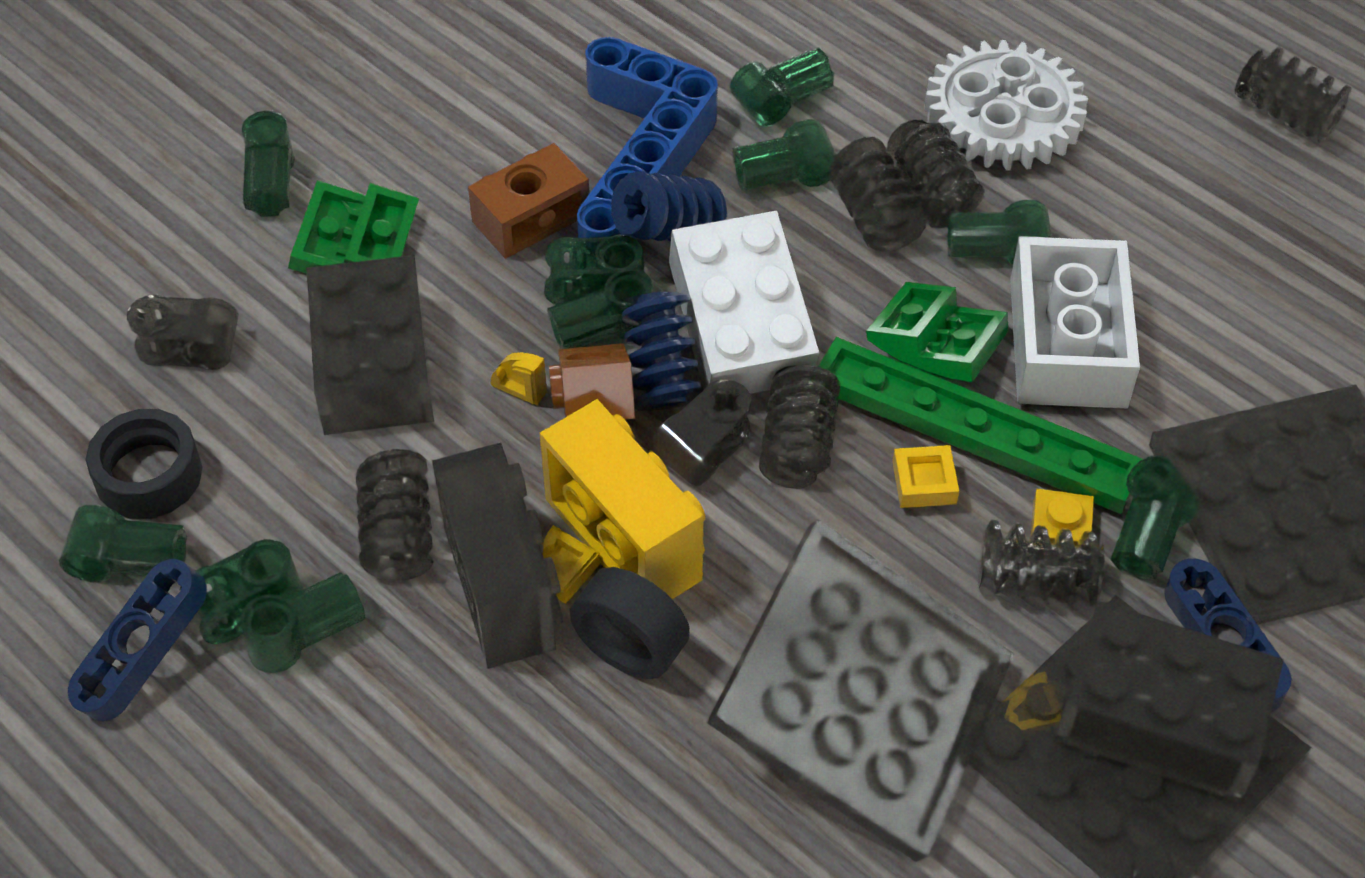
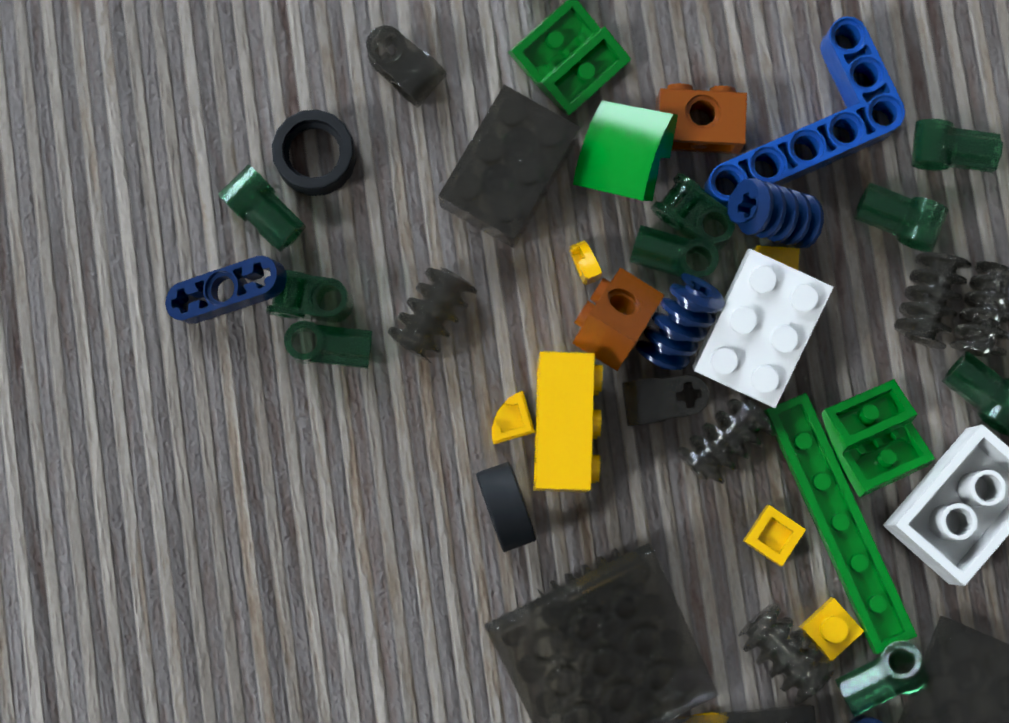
camera: 35 degrees right, 30 degrees up
clear smoke brick [432,442,563,669] -> none
none -> green slope [573,101,678,201]

